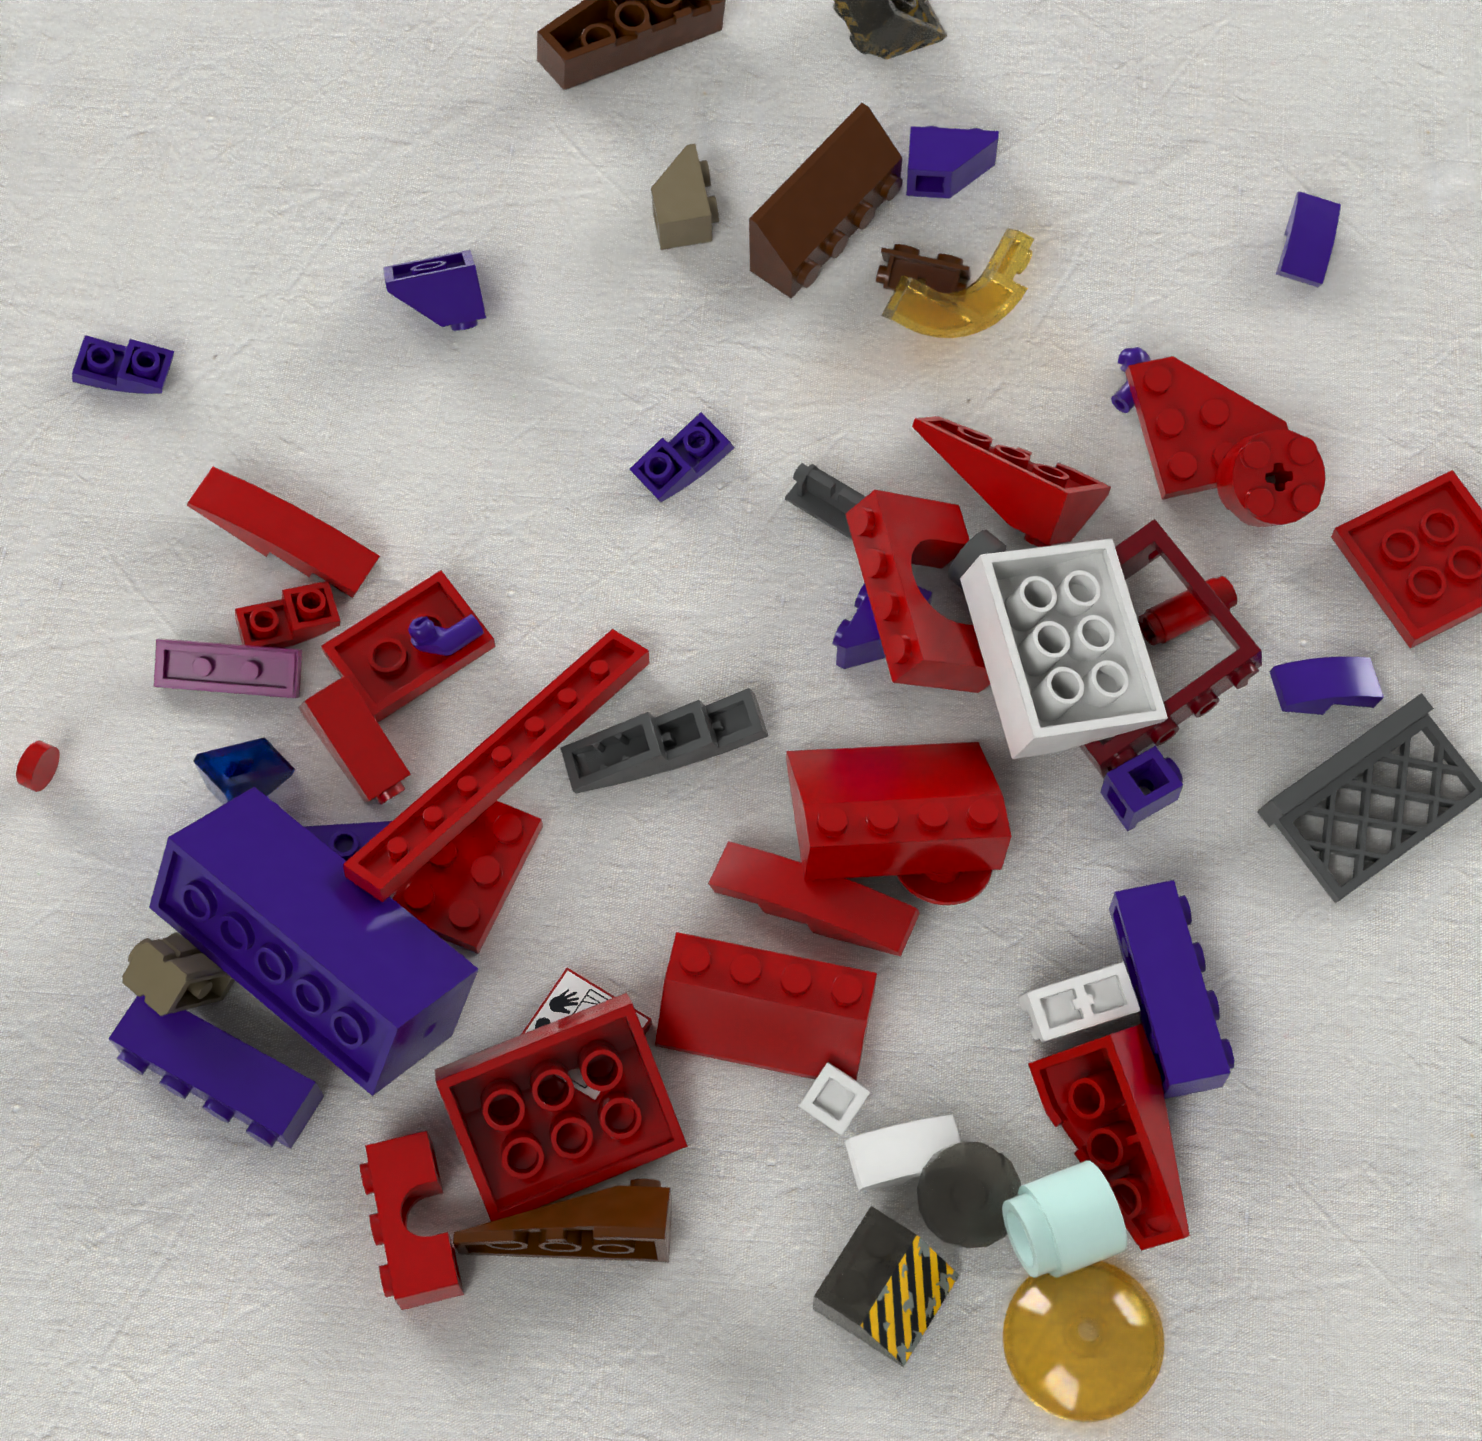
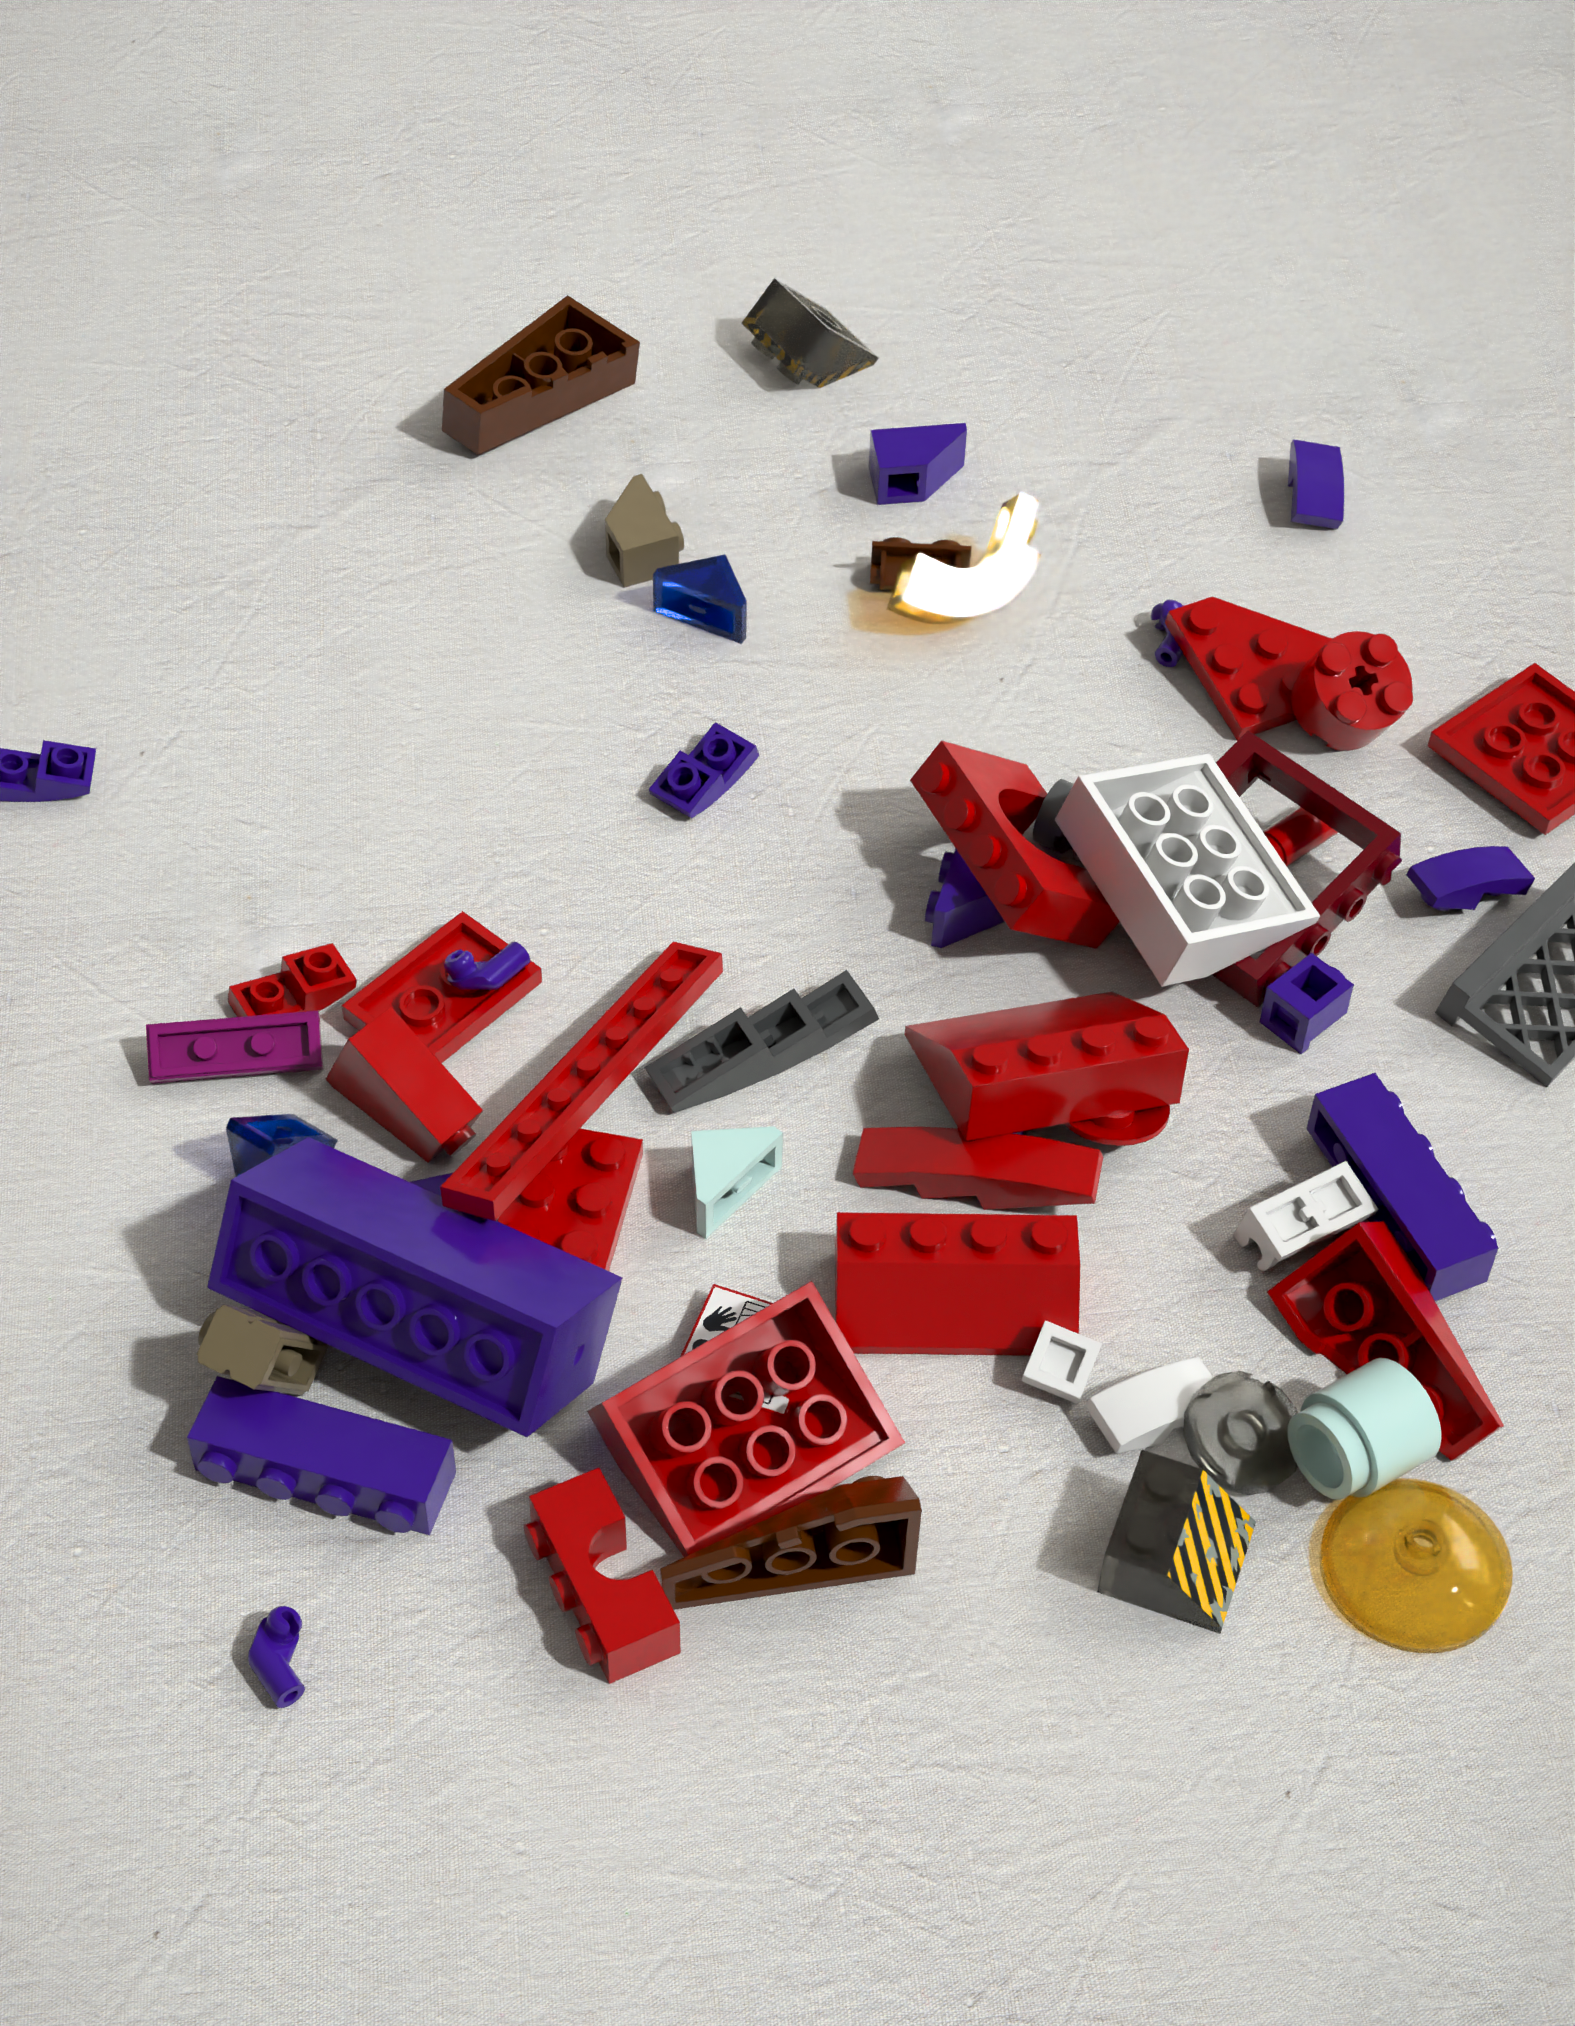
camera: 15 degrees left, 15 degrees down
red tile [16,740,60,792] -> none
red slope [186,467,380,598] -> none
dark purple slope [383,250,486,331] -> none
reddish brown slope [749,103,903,299] -> none
dark grey hinge [785,463,866,540] -> none
red wedge [912,416,1111,547] -> none
none -> dark purple arm [248,1606,305,1708]
none -> clear blue slope [653,554,747,644]
none -> light aqua slope [691,1126,783,1239]

